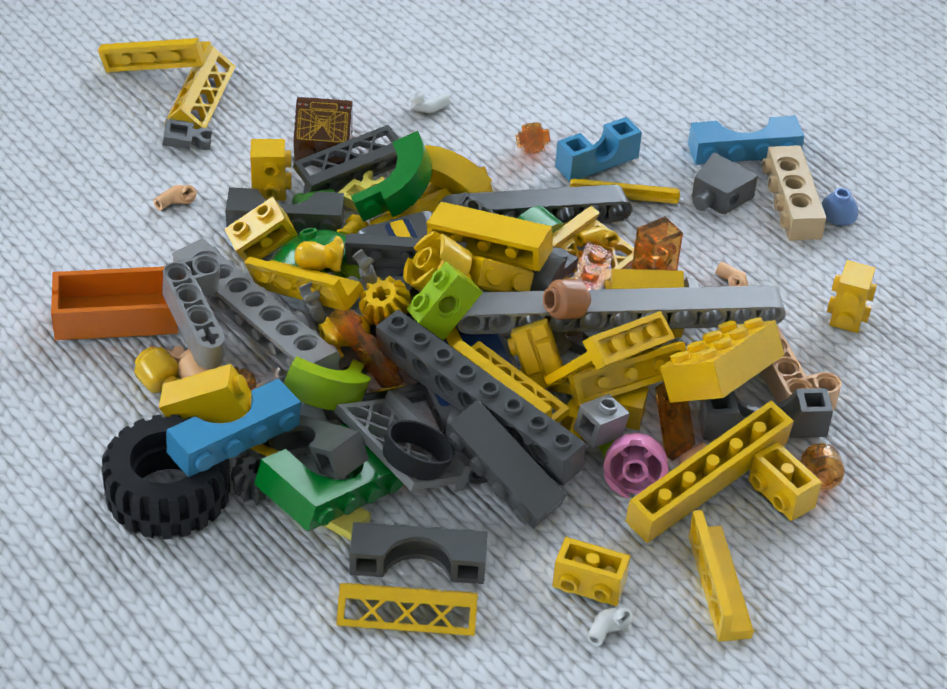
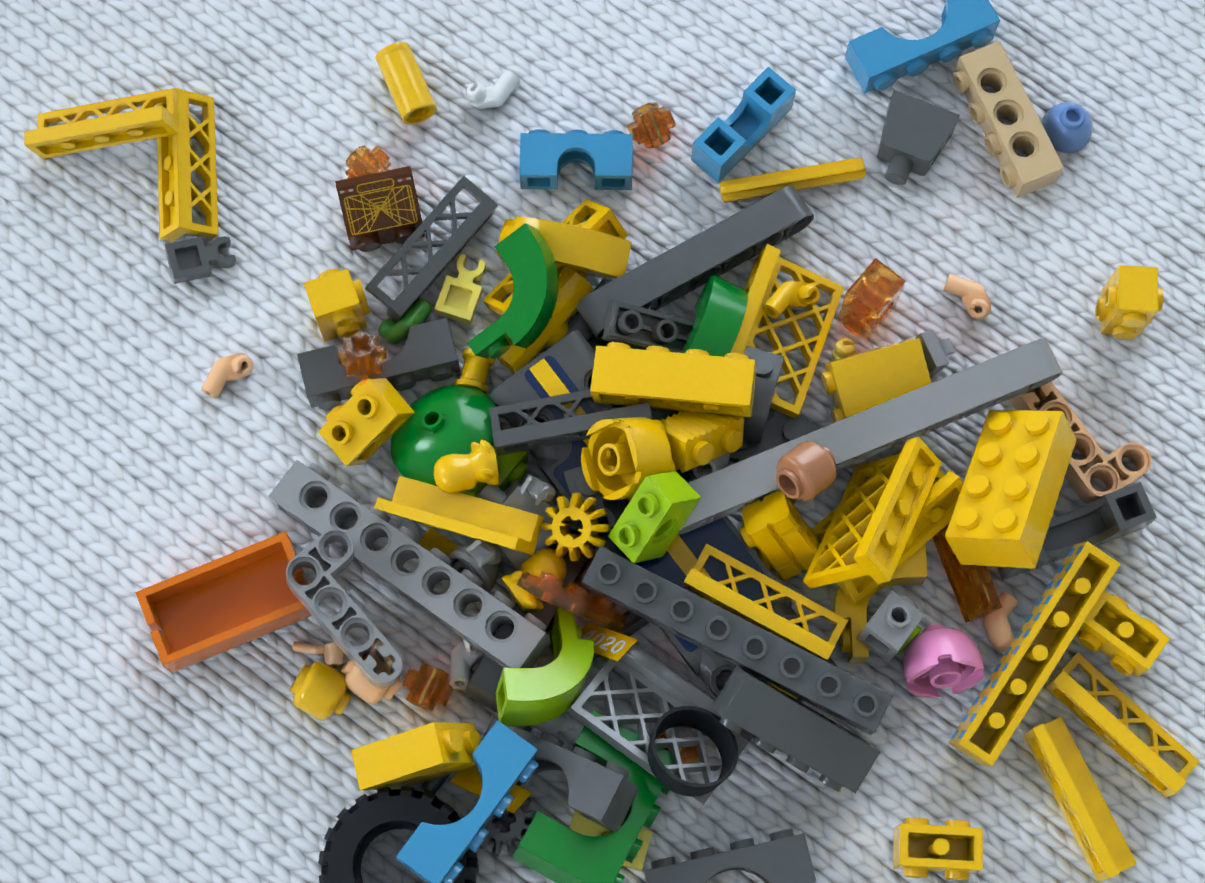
camera: 15 degrees left, 30 degrees up
clear orange plate [572,241,614,290] -> none
clear orange head [800,443,845,491] -> none
none -> clear orange gear [337,330,387,381]
none -> yellow pin [375,42,437,125]
none -> dark azure arch [519,129,633,190]
none -> yellow fence [1045,652,1200,798]

